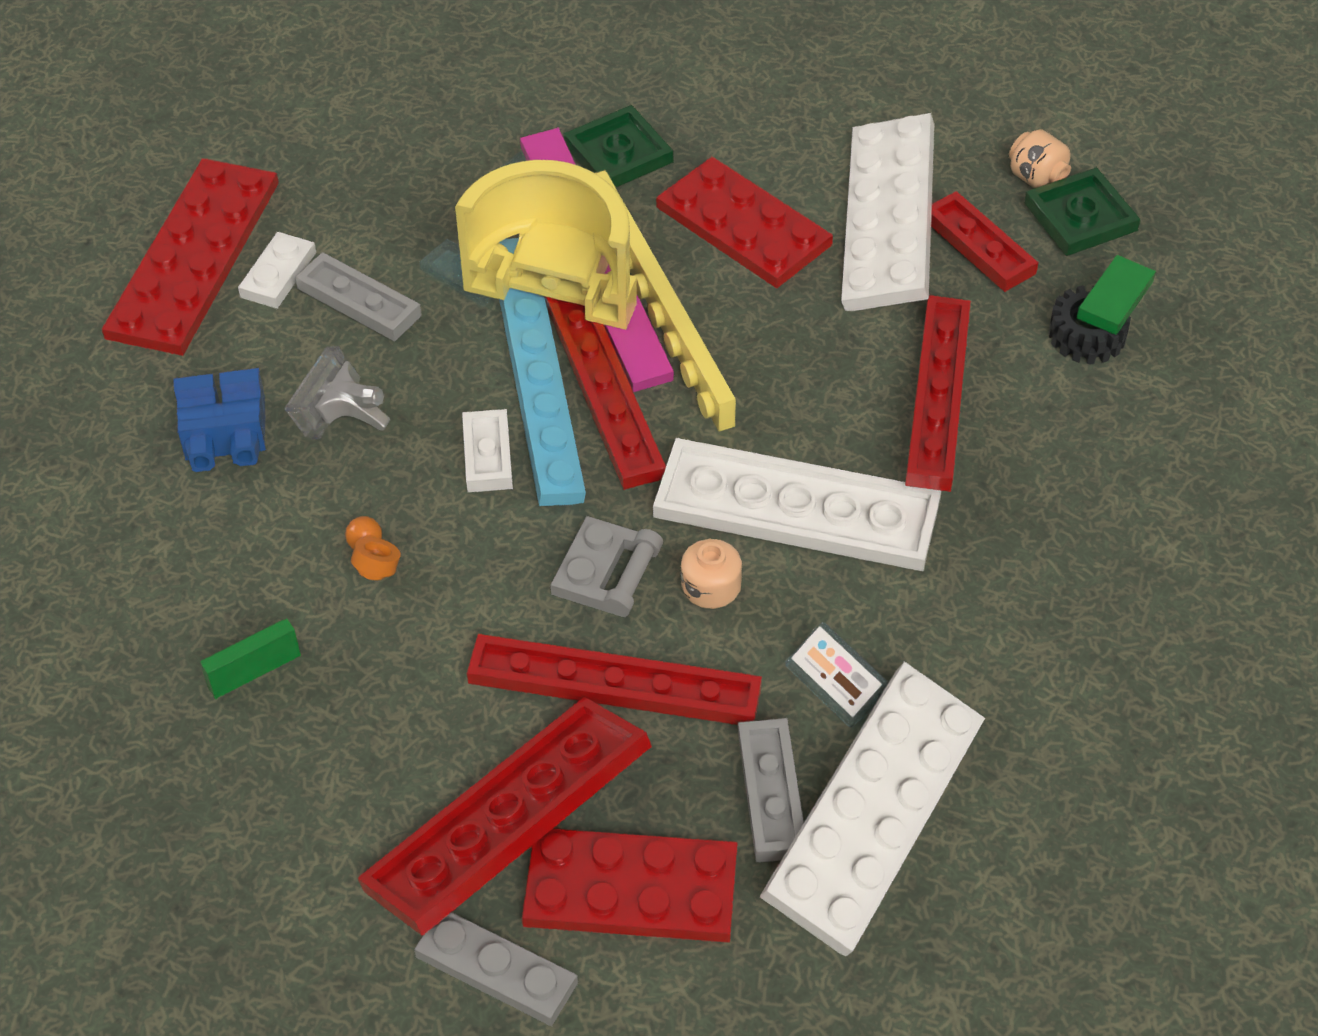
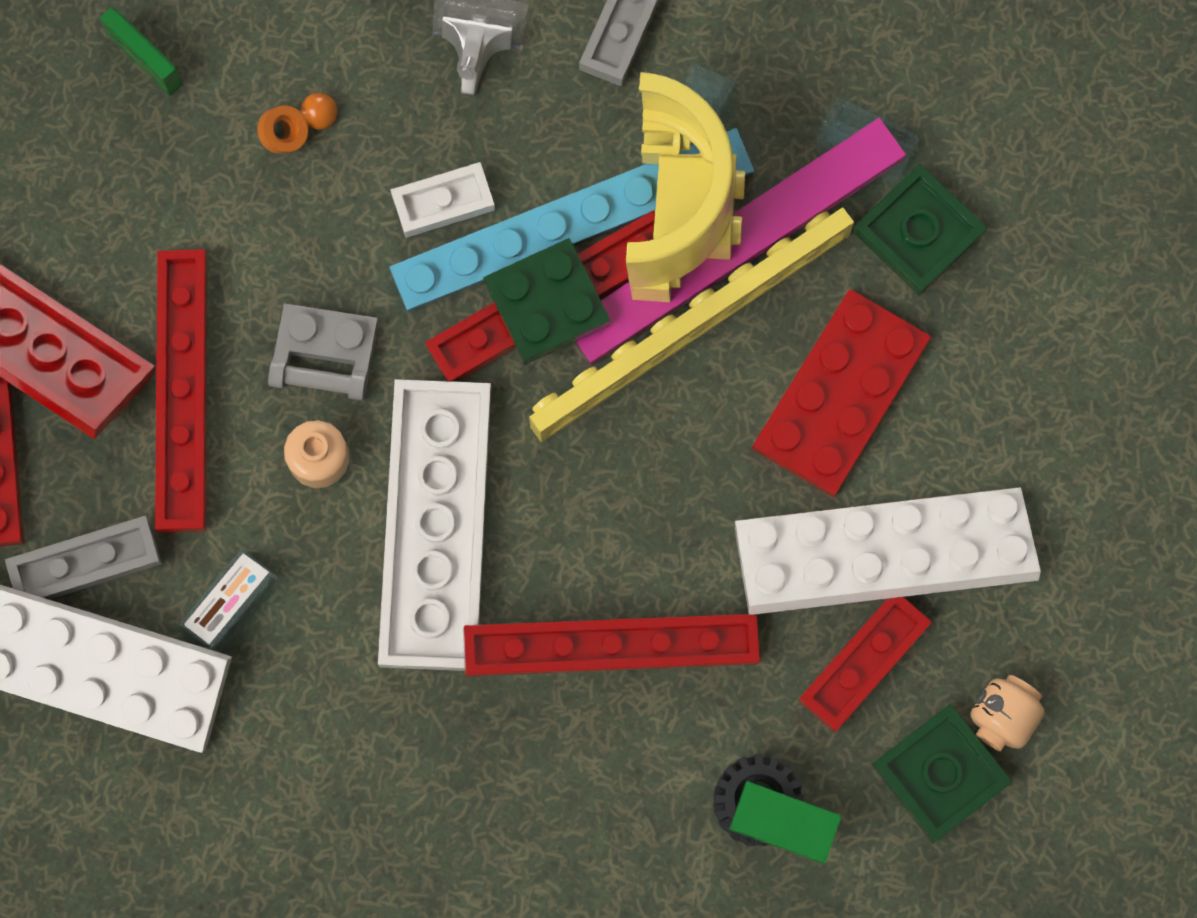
camera: 75 degrees right, 25 degrees up
none -> dark green plate [483,238,611,366]

